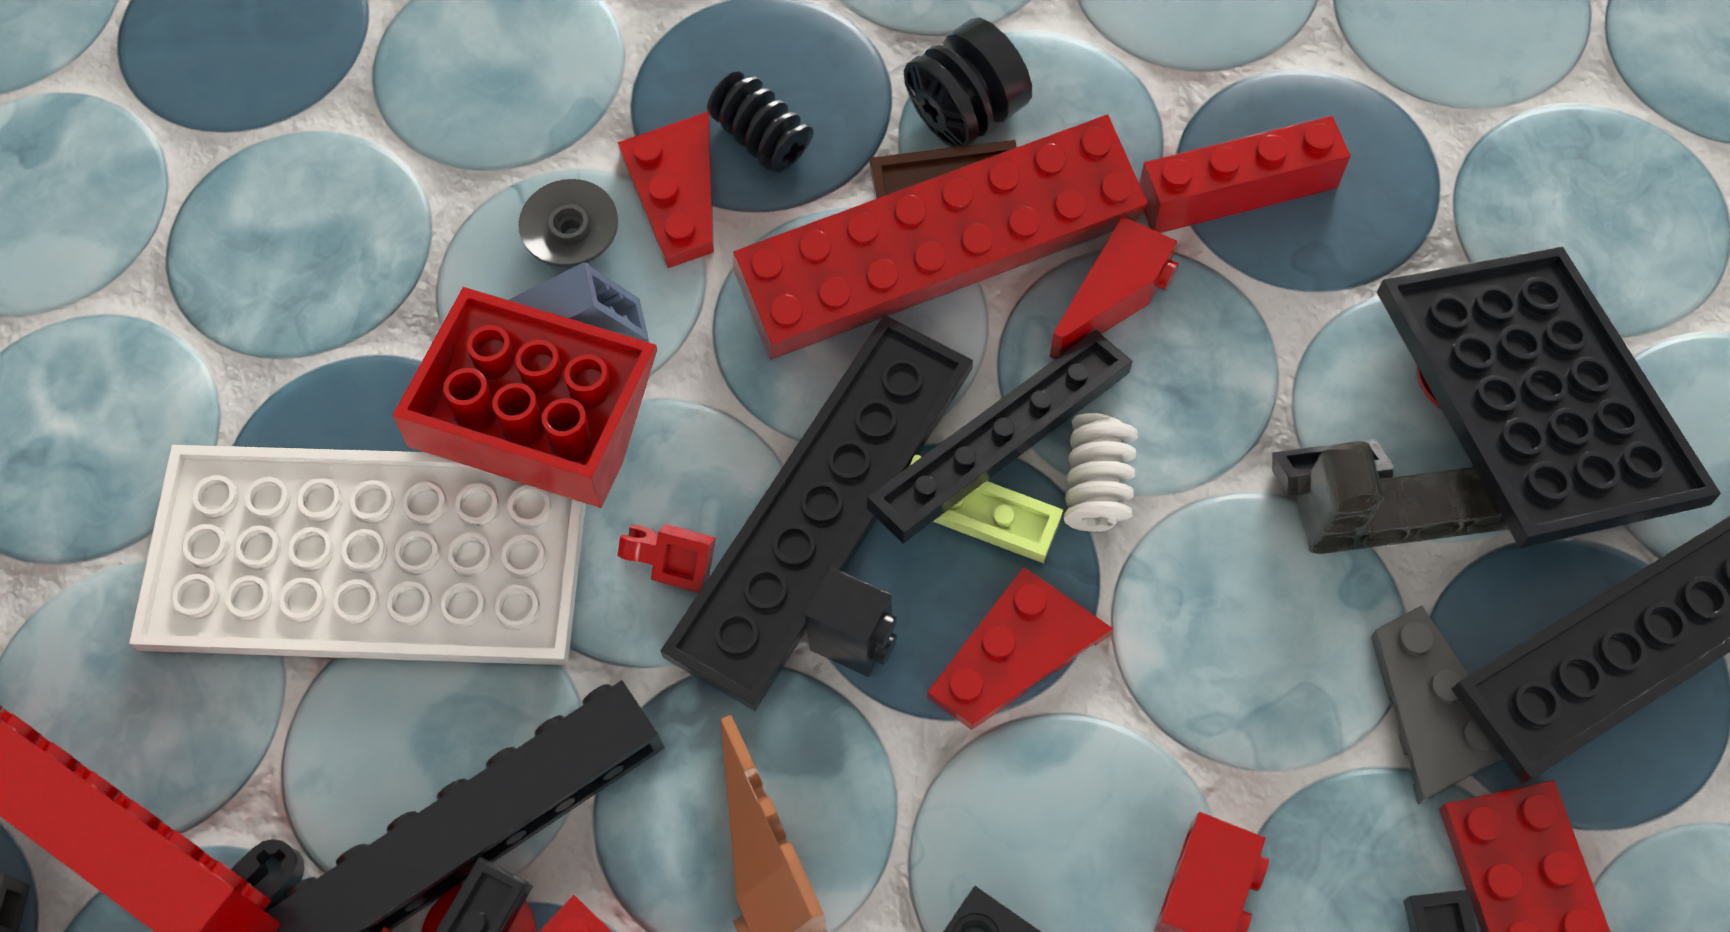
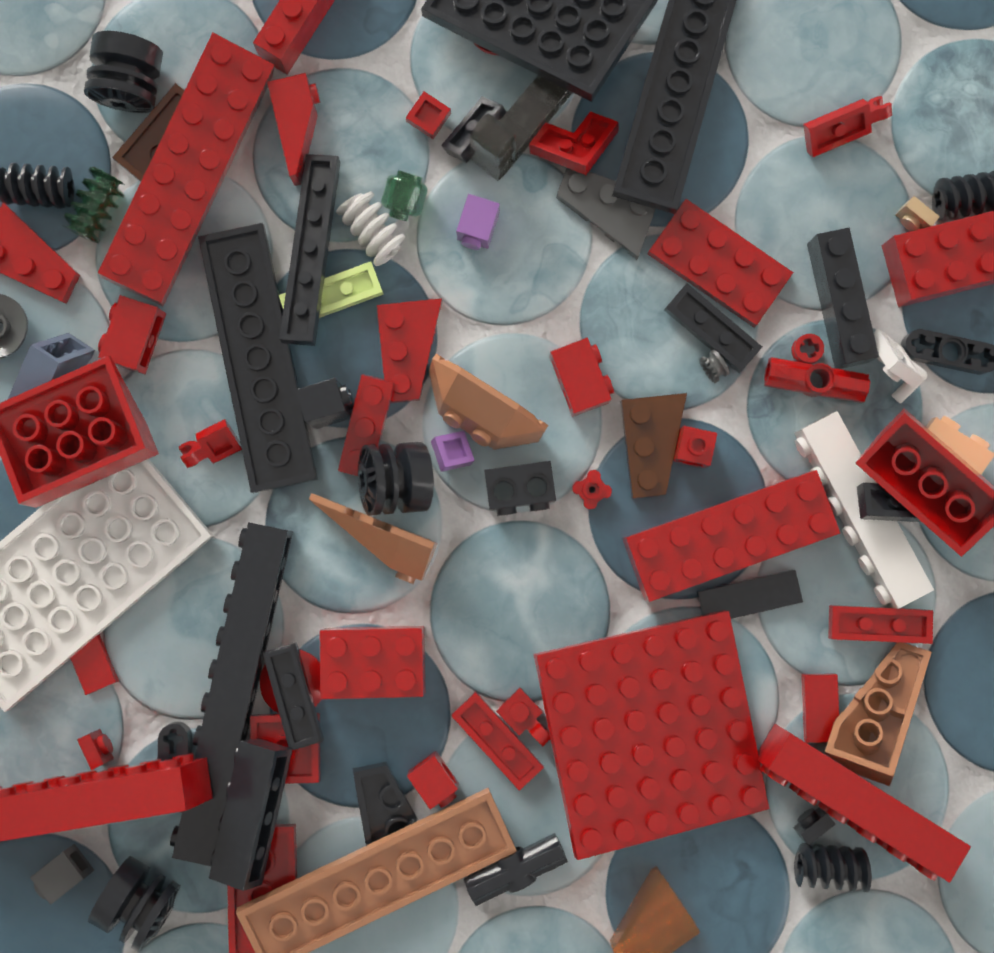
camera: 45 degrees left, 20 degrees up
none -> clear green piece [62,167,125,244]
none -> red tile [70,634,119,695]
none -> red plate [77,729,114,770]
none -> red brick [98,295,166,375]
none -> red plate [338,374,395,476]
none -> black wheel [358,442,434,516]
none -> clear green head [381,170,428,222]
none -> red plate [406,91,451,139]
none -> nougat wedge [429,354,548,450]
none -> medium lavender plate [431,431,475,472]
none -> medium lavender brick [456,194,500,250]
none -> red plate [529,111,619,175]

